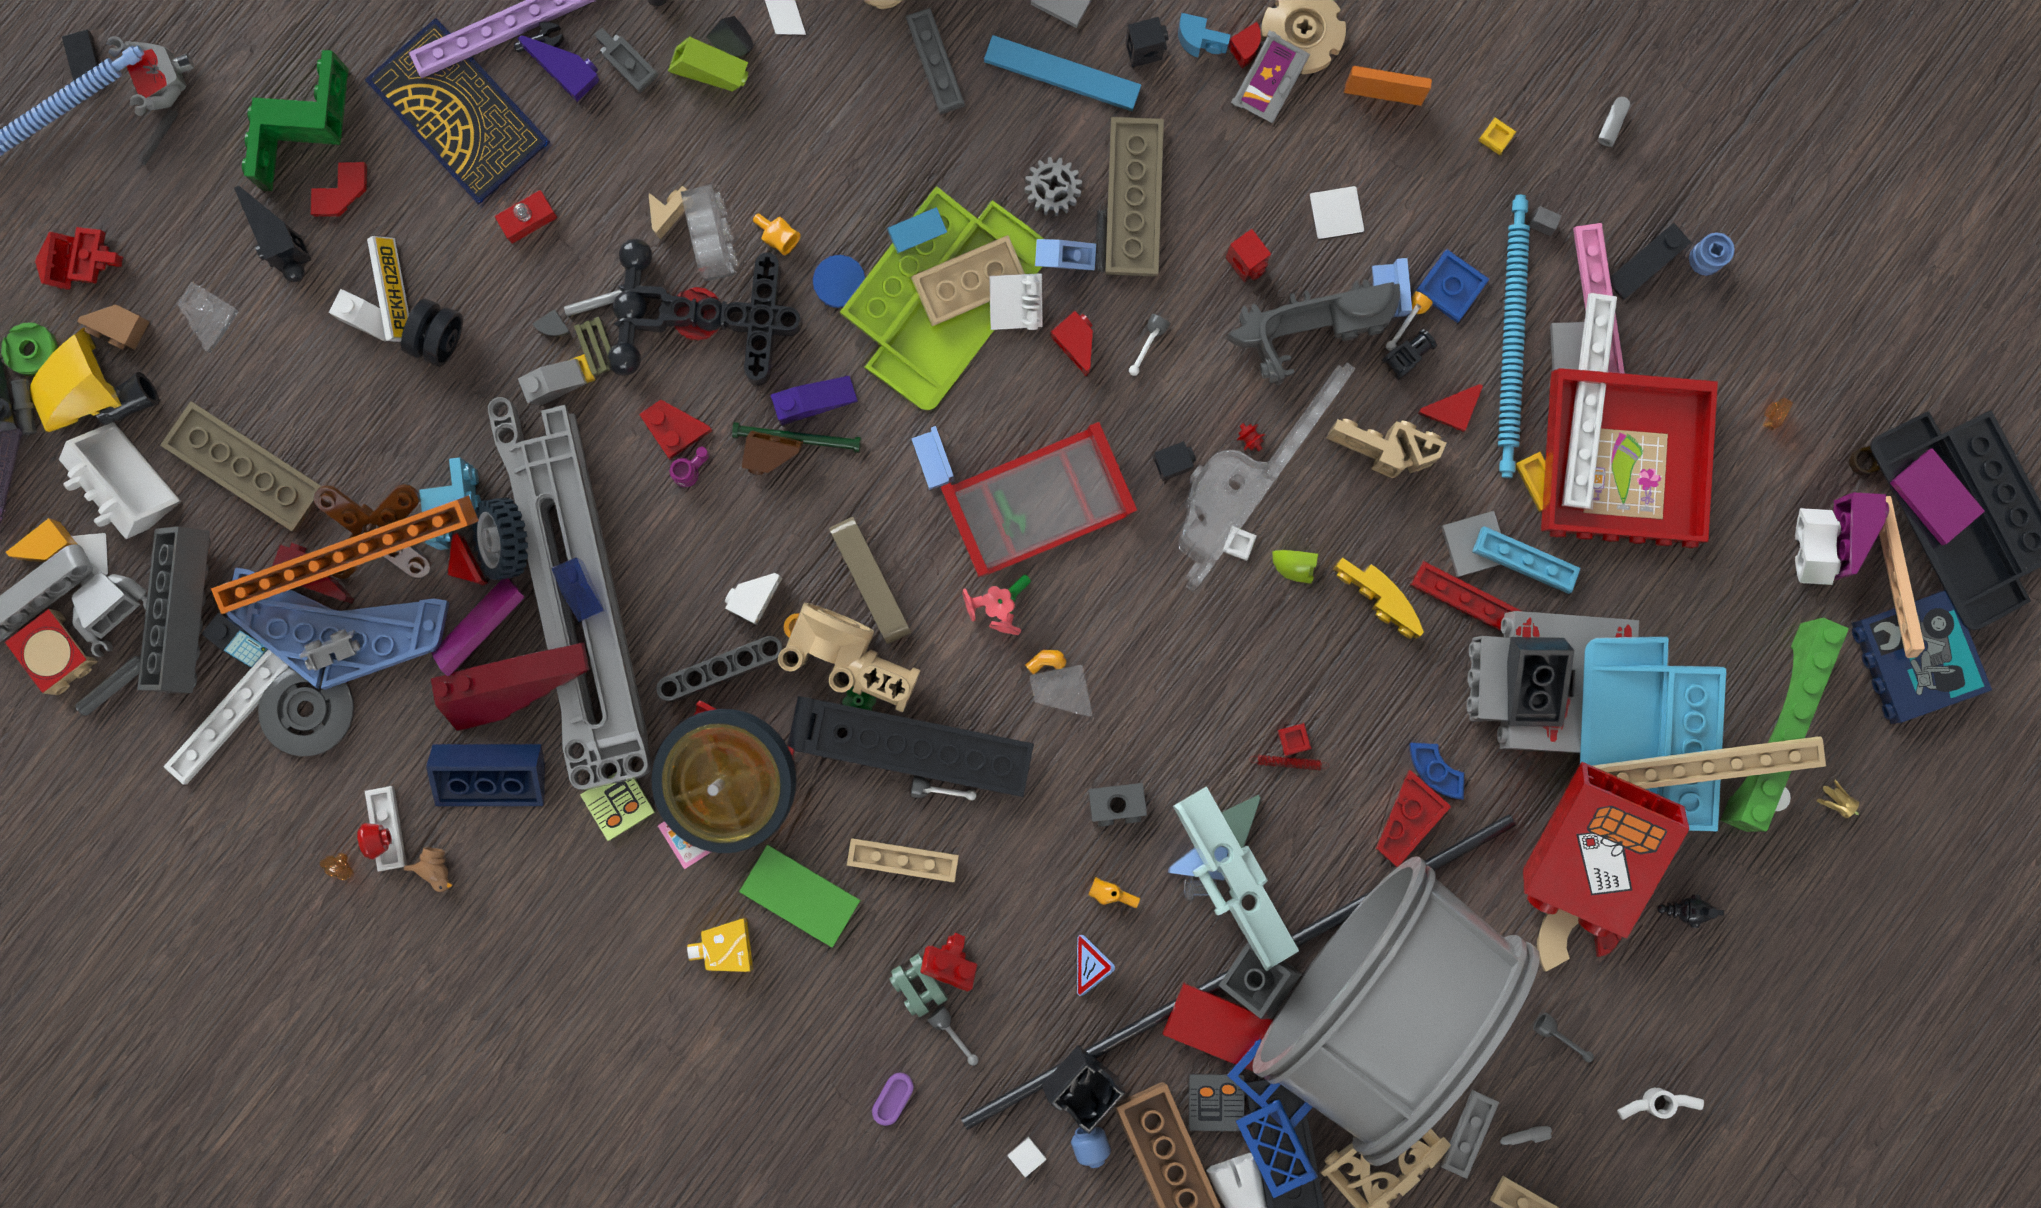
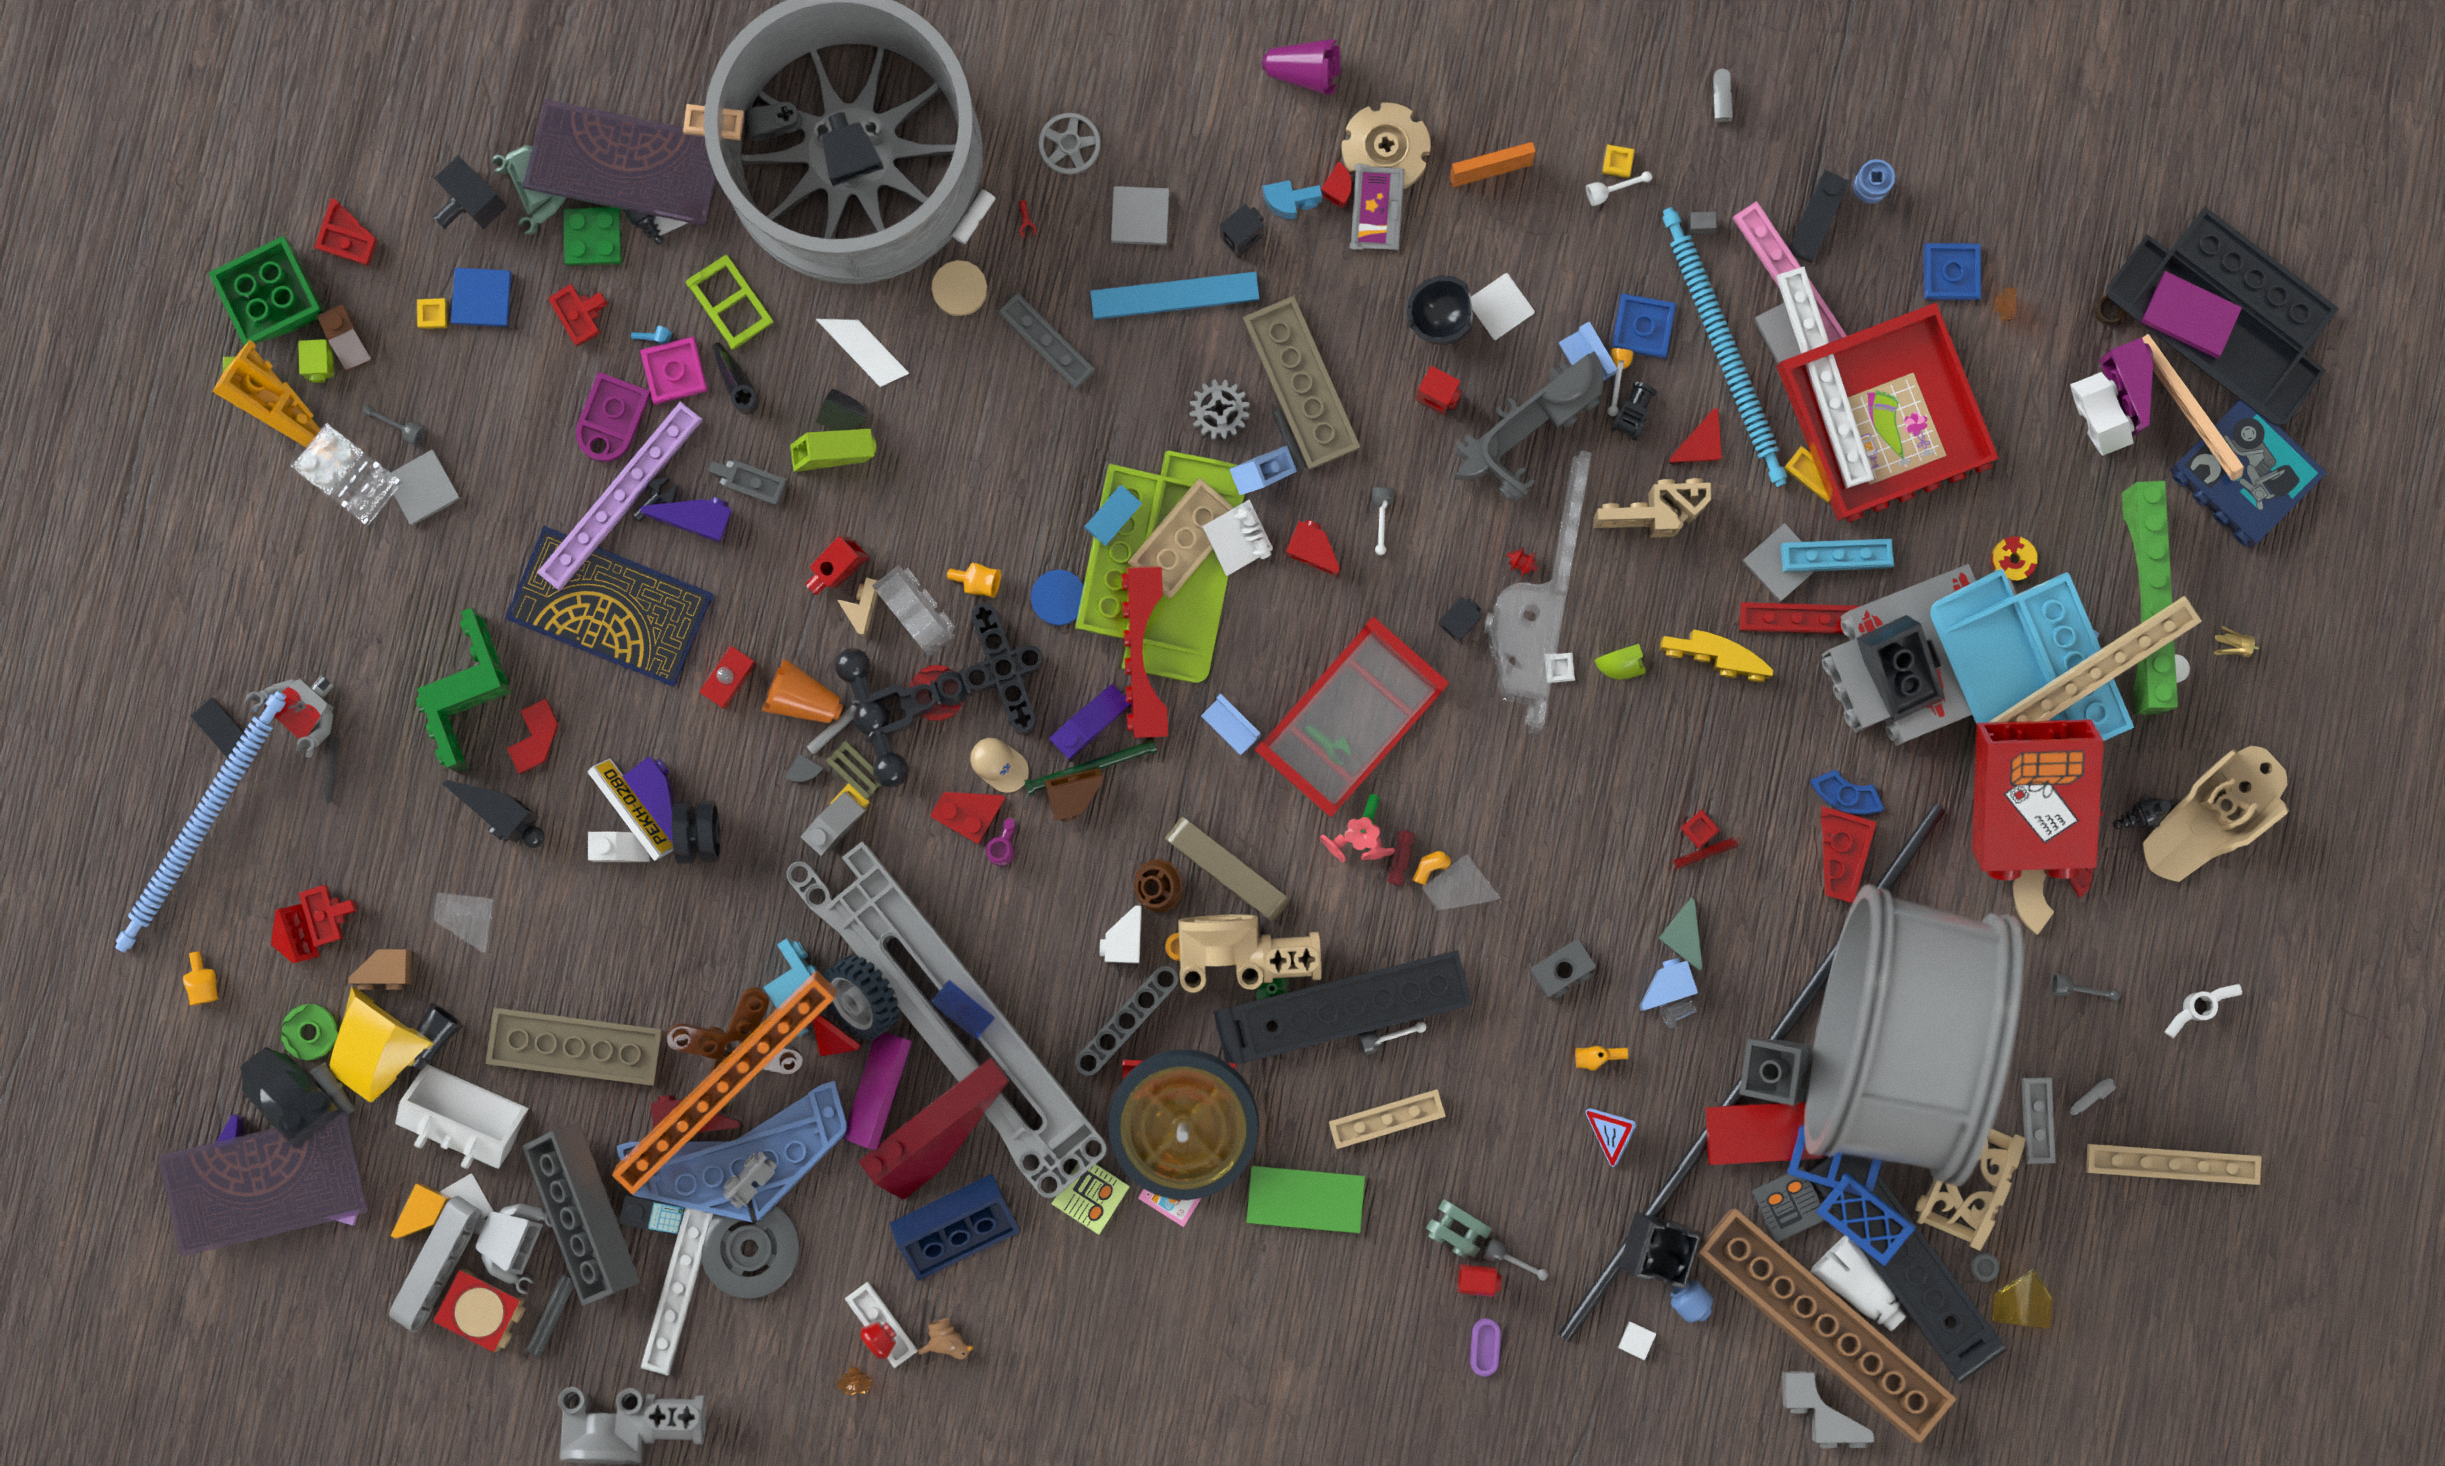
camera: 20 degrees left, 0 degrees up
yellow torso [687,918,753,972] -> none
red hinge [920,933,977,992] -> none
light aqua piece [1173,787,1299,971] -> none
none -> light grey piece [558,1387,707,1464]
none -> dark purple slope [622,756,674,843]
none -> orange cone [761,658,843,724]
none -> red torso [805,536,870,595]
none -> tan cap [970,738,1029,793]
none -> red arch [1121,566,1168,738]
none -> reddish brown piece [1133,858,1185,913]
none -> dark red axle [1387,830,1415,886]
none -> black cylinder [1406,275,1473,345]
none -> red brick [1457,1264,1502,1297]
none -> white hinge [1586,171,1652,206]
none -> blue tile [1923,243,1981,300]
none -> yellow piece [1991,536,2037,582]
none -> tan piece [2142,746,2289,882]

